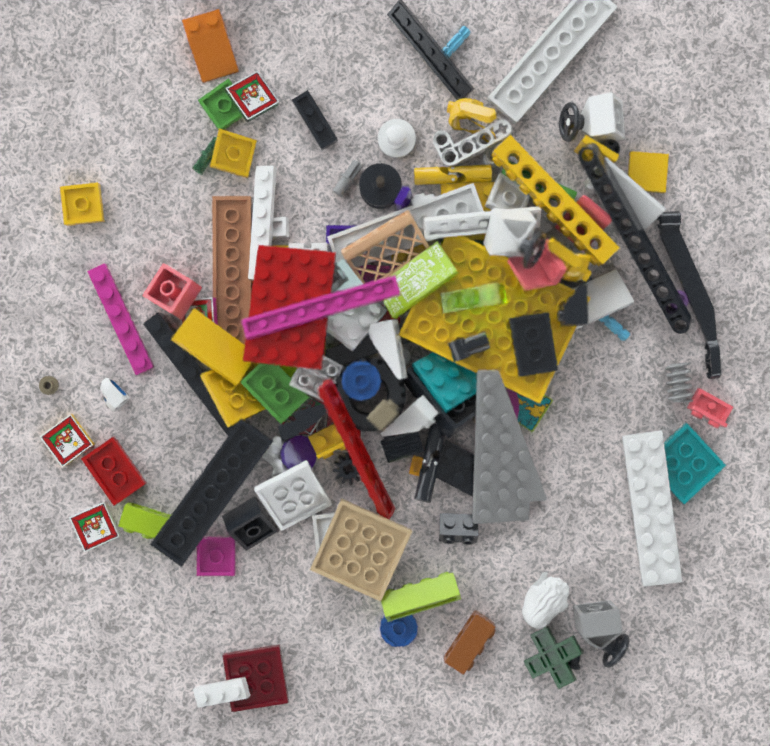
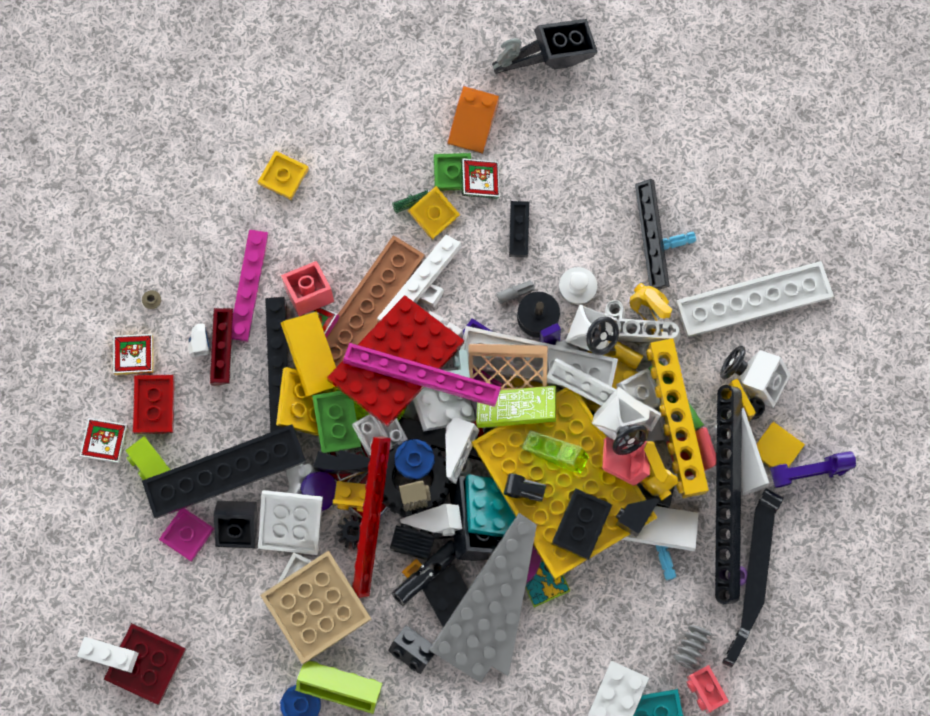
camera: 30 degrees right, 15 degrees down
none -> dark red slope [210,308,233,386]
none -> piece [566,305,619,355]
none -> dark purple piece [770,451,856,488]

